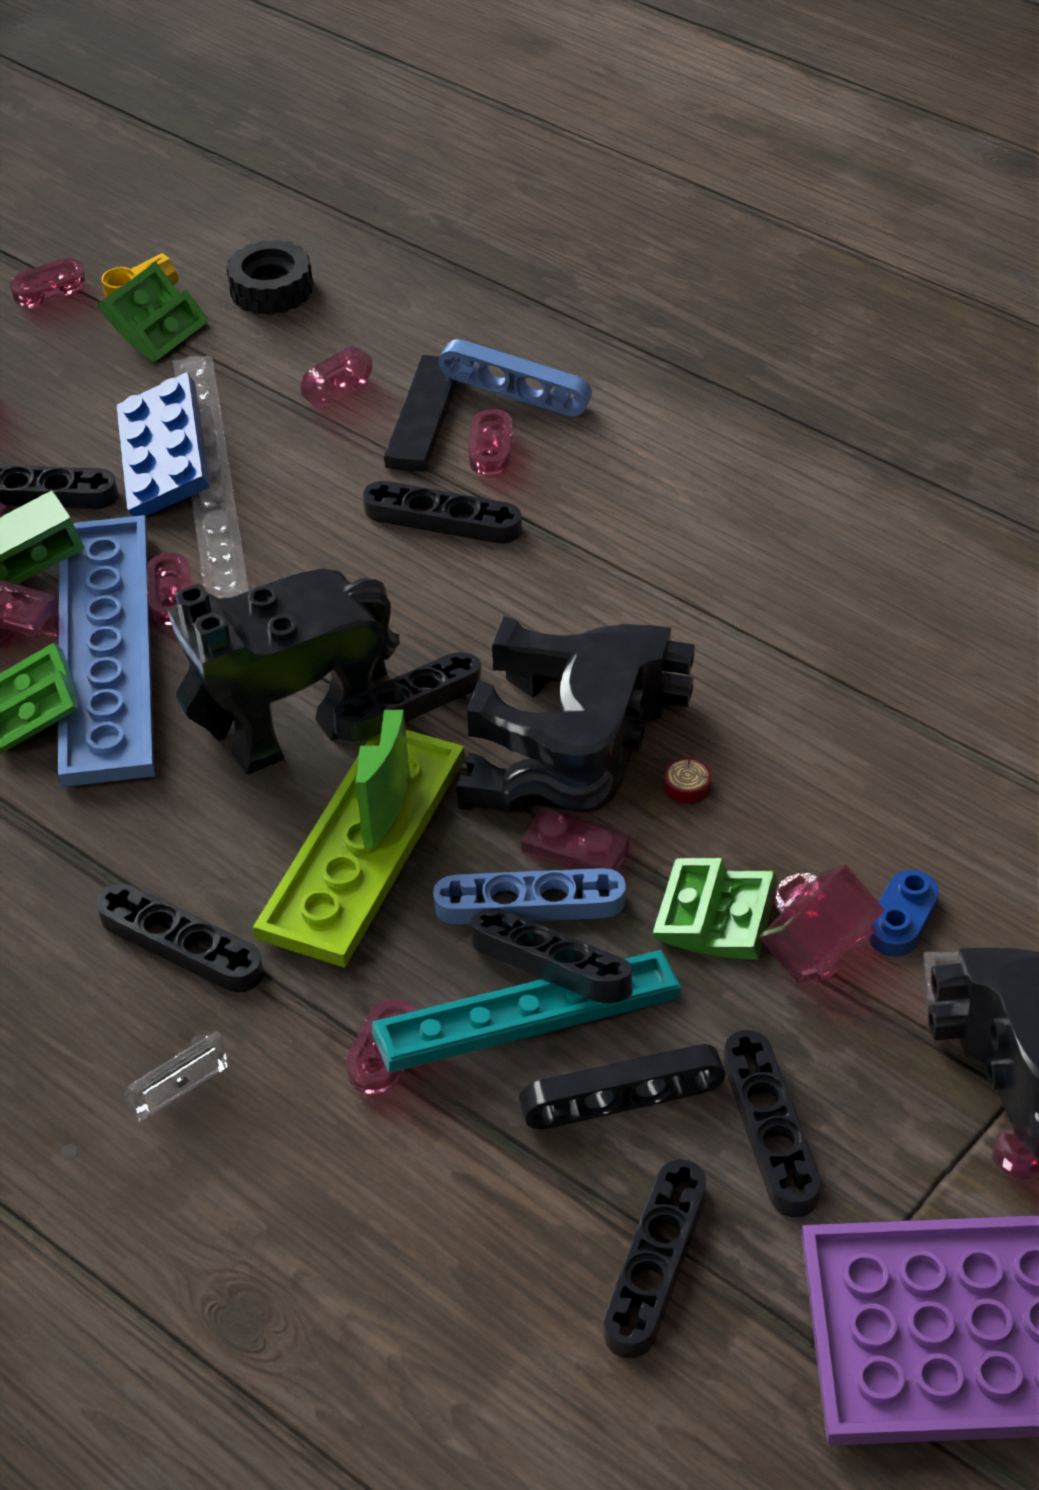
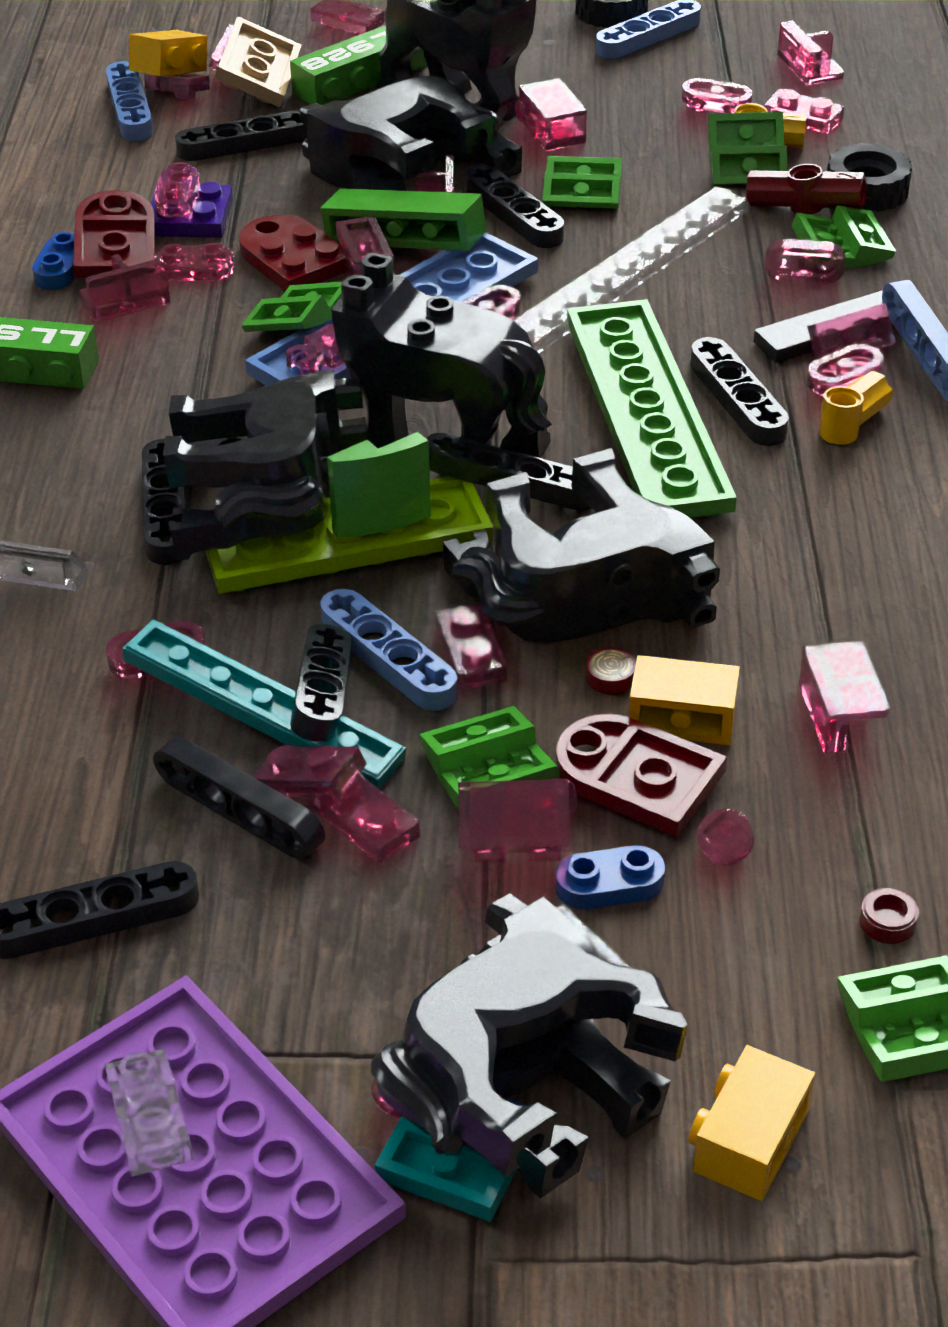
camera: 50 degrees right, 5 degrees down
plate [117,372,210,517] -> none
black beam [723,1030,821,1217] -> none
none -> clear slope [104,1049,194,1177]
none -> black piece [163,370,368,561]
none -> clear pink plate [253,745,367,798]
none -> clear pink plate [285,323,344,375]
none -> clear pink plate [309,766,420,864]
none -> bright green slope [542,156,622,209]
none -> plate [556,714,727,837]
none -> plate [567,299,737,518]
none -> brick [629,655,740,746]
none -> clear pink tile [697,808,755,866]
none -> dark red piece [746,164,867,215]
none -> clear pink plate [764,89,845,134]
none -> clear pink panel [777,21,844,85]
none -> bright green slope [791,205,896,268]
none -> clear pink panel [799,641,890,753]
none -> clear pink plate [807,303,896,367]
none -> yellow piece [819,371,893,445]

